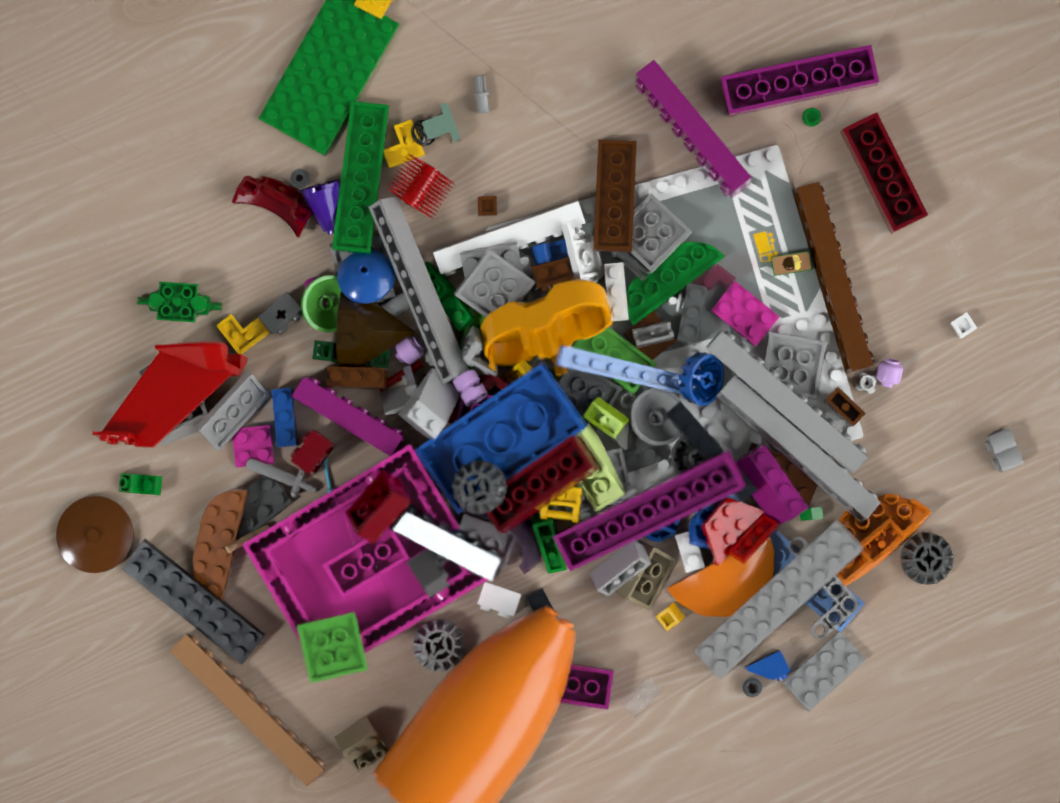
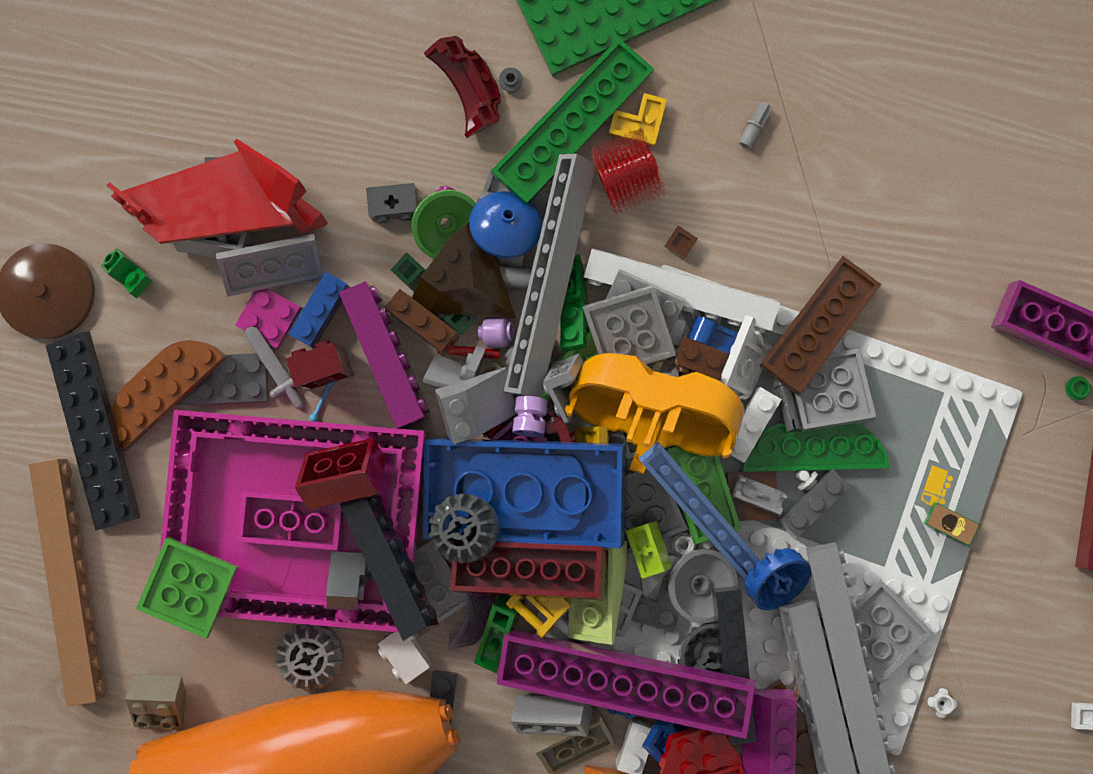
camera: 30 degrees right, 0 degrees up
green piece [137,281,222,323] -> none
yellow plate [216,314,270,354] -> none
tan piece [225,524,270,553] -> none
dark purple cone [302,180,340,234] -> none
sand green piece [411,103,461,146] -> none
magenta brick [635,60,752,199] -> none
clear pink piece [701,264,736,291] -> none
dark pink plate [711,281,780,347] -> none
reddish brown brick [793,182,874,373] -> none
reddish brown brick [824,387,866,427] -> none
lavender head [876,358,903,388] -> none

